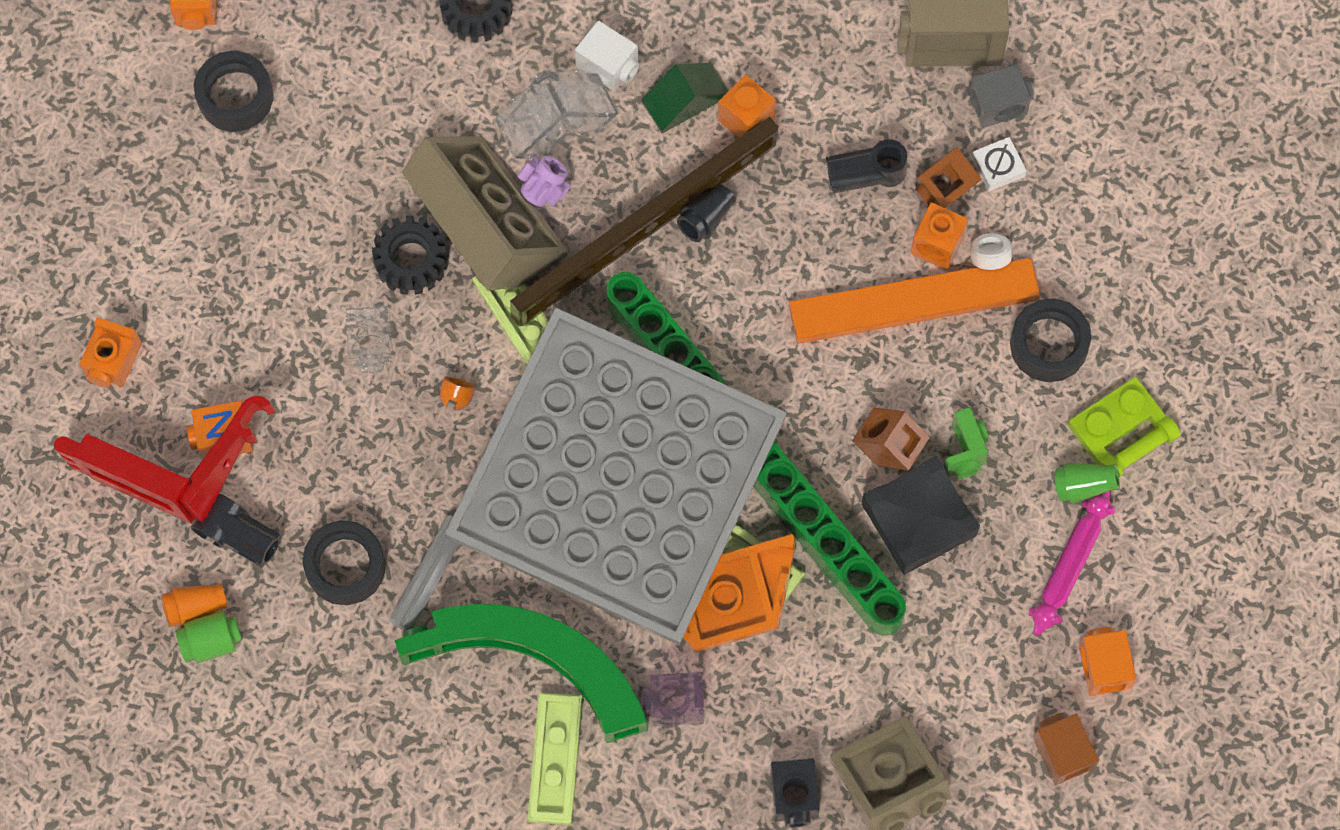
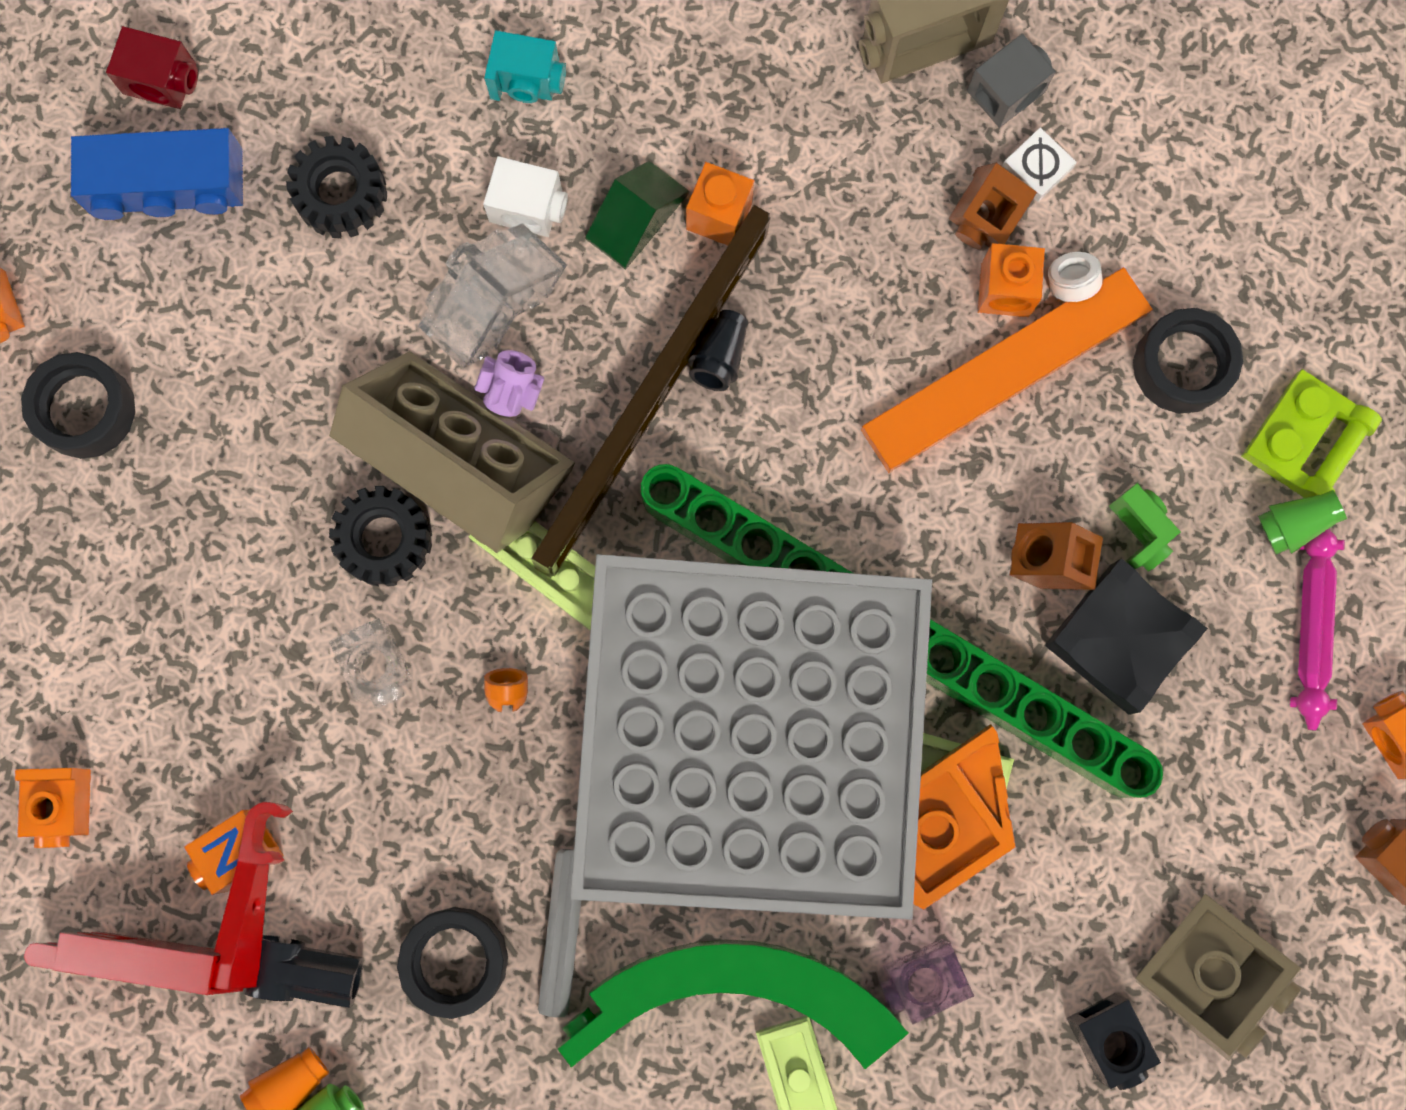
camera: 25 degrees left, 10 degrees up
black piece [826,139,907,194] -> none

